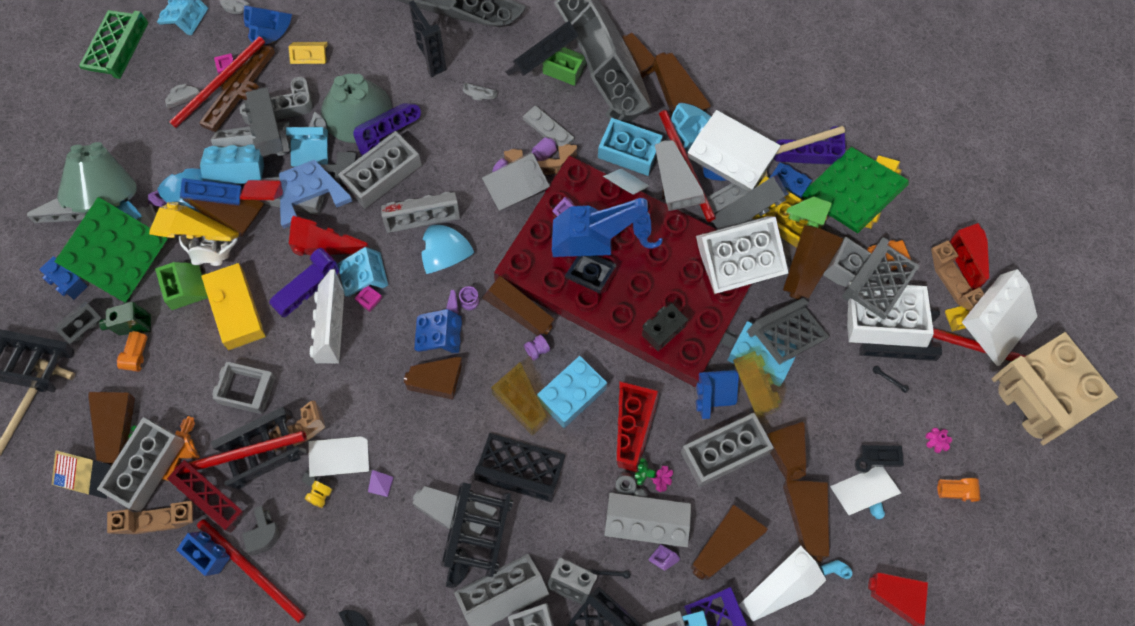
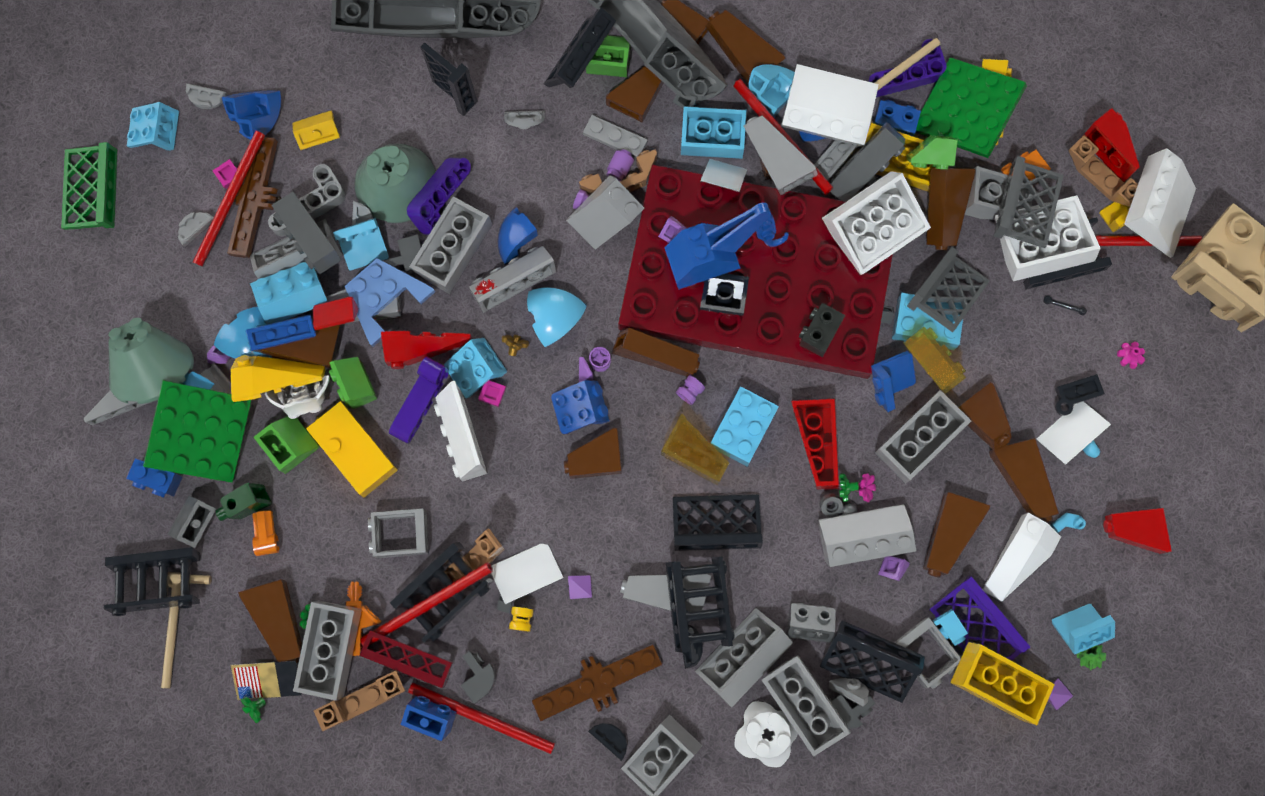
camera: 15 degrees left, 10 degrees up
black hinge [588,569,631,579] -> none
orange piece [937,478,981,502] -> none
none -> green plant [241,697,266,723]
none -> bright green slope [329,357,377,409]
none -> blue brick [498,207,538,265]
none -> pearl gold plant [502,335,529,356]
none -> reddish brown hinge [532,645,662,721]
none -> reddish brown slope [606,66,664,123]

